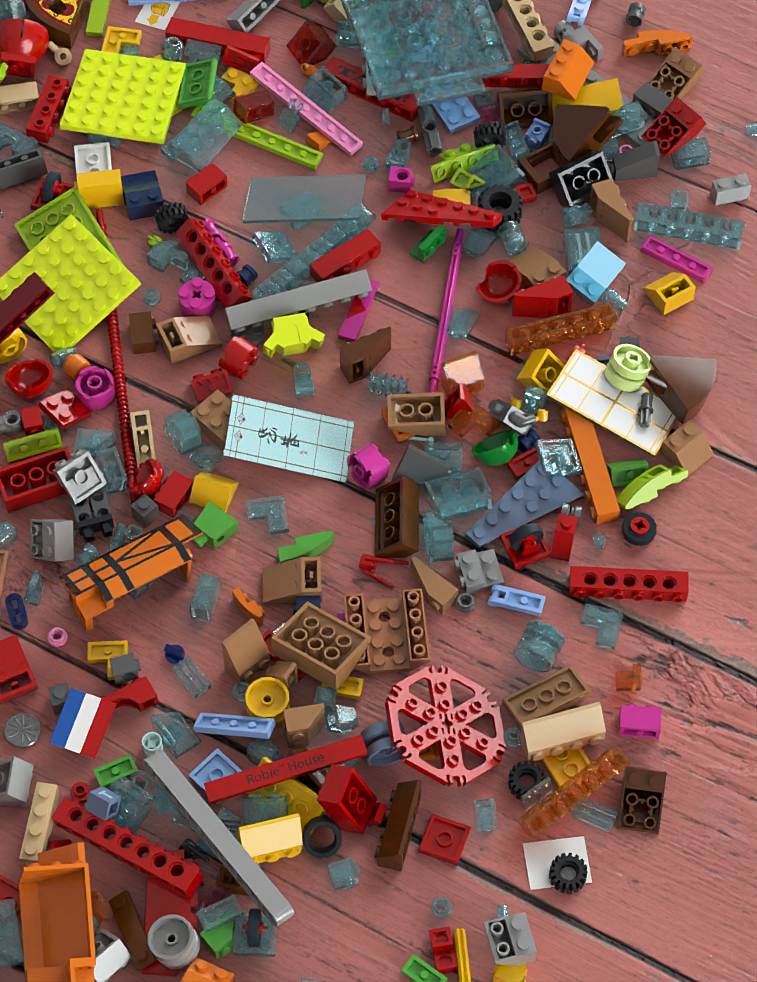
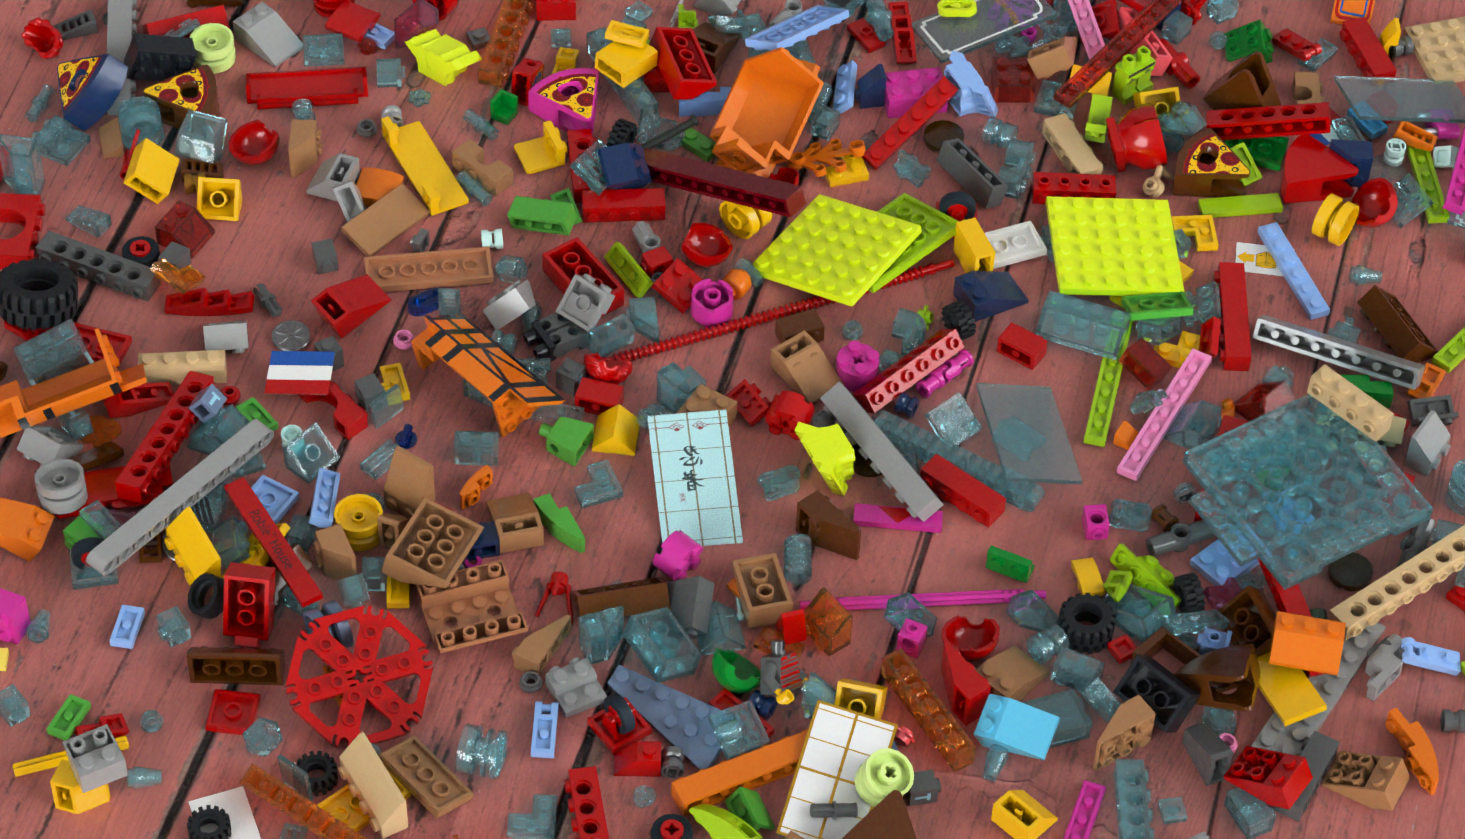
camera: 75 degrees right, 10 degrees down
tan slope [130,410,156,467] -> none
clear light blue head [160,37,184,62] -> none
clear light blue plate [362,156,379,173] -> none
red wing [381,190,502,228] -> none
clear light blue slope [612,101,646,138] -> none
none -> light blue plate [110,605,145,649]
none -> clear light blue piece [369,384,404,429]
none -> dark pink brick [896,618,928,658]
none -> clear light blue brick [1050,647,1105,696]
none -> clear light blue piece [1262,365,1294,396]

